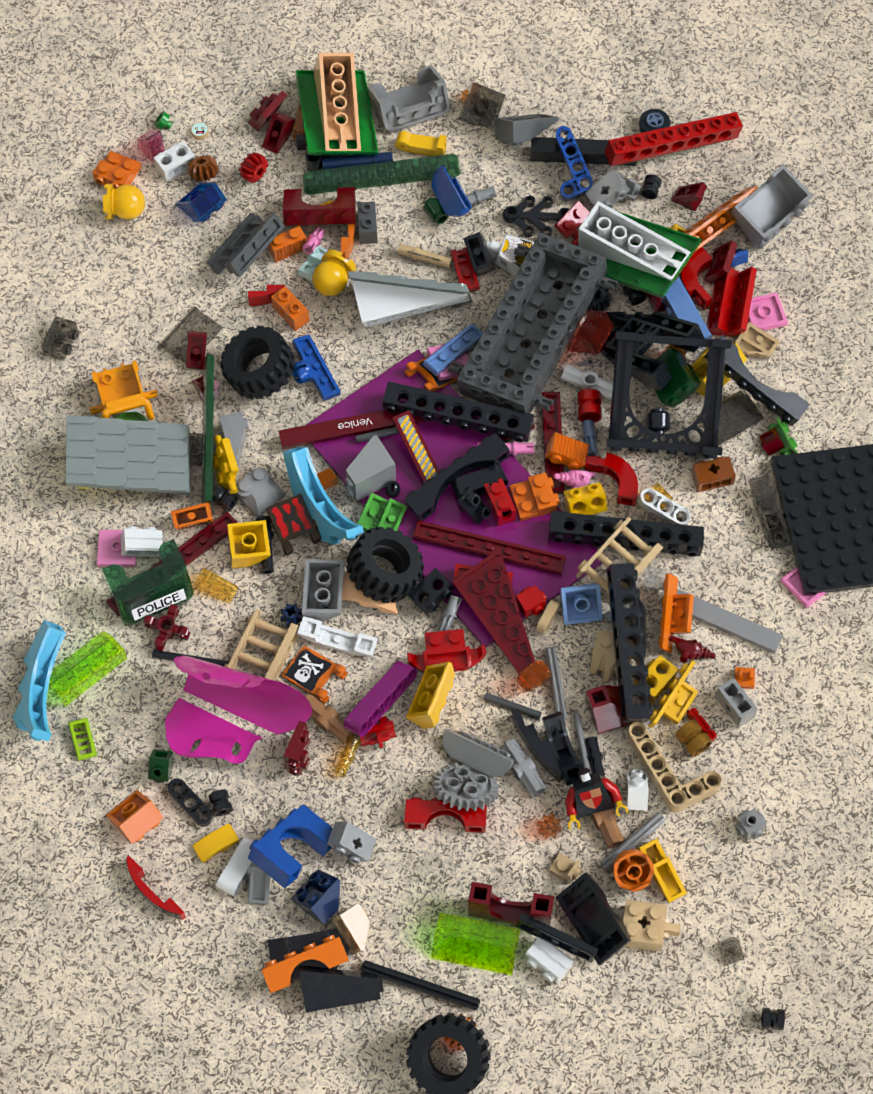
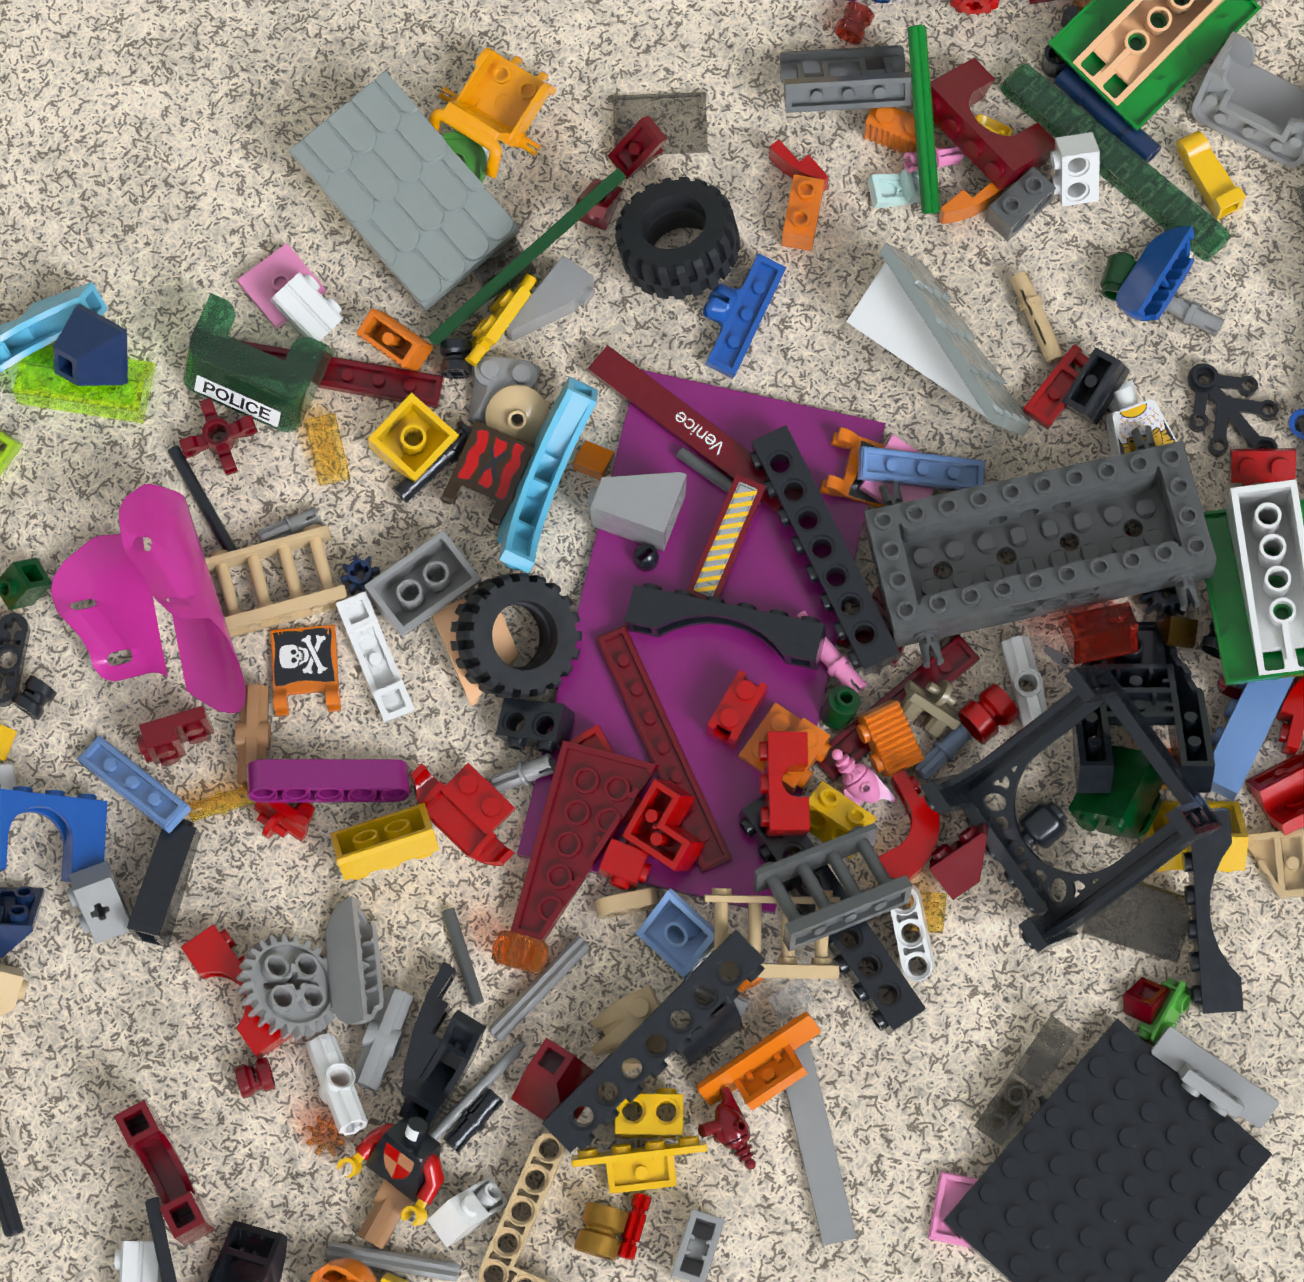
camera: 50 degrees right, 10 degrees up
yellow tile [312,249,357,296] -> none
bright green slope [357,493,407,531] -> none
clear neon green slope [431,912,521,976] -> none
black beam [450,464,509,500] -> none
black hips [456,487,492,524] -> none
tan bracket [549,853,582,884] -> none
dark orange brick [691,457,736,492] -> none
orange tile [734,667,755,689] -> none
none -> dark blue slope [53,304,128,386]
none -> medium blue tile [77,736,192,834]
none -> black slope [127,819,201,948]
none -> dark red wheel [234,1057,276,1099]
none -> light grey axle [257,506,322,543]
none -> white piece [306,1033,368,1136]
none -> tan dish [486,384,549,445]
none -> red brick [622,779,705,871]
none -> dark grey fence [753,823,912,952]
none -> red arch [758,731,810,837]
none -> dark green brick [820,686,860,729]
none -> clear red wheel [834,1,875,45]
none -> dark tan hips [900,680,961,737]
none -> green axle [907,25,940,214]
none -> dark red slope [929,822,988,900]
none -> white brick [1050,132,1100,207]
none -> light grey bracket [1151,1026,1279,1129]
none -> dark brown slope [1155,616,1198,649]

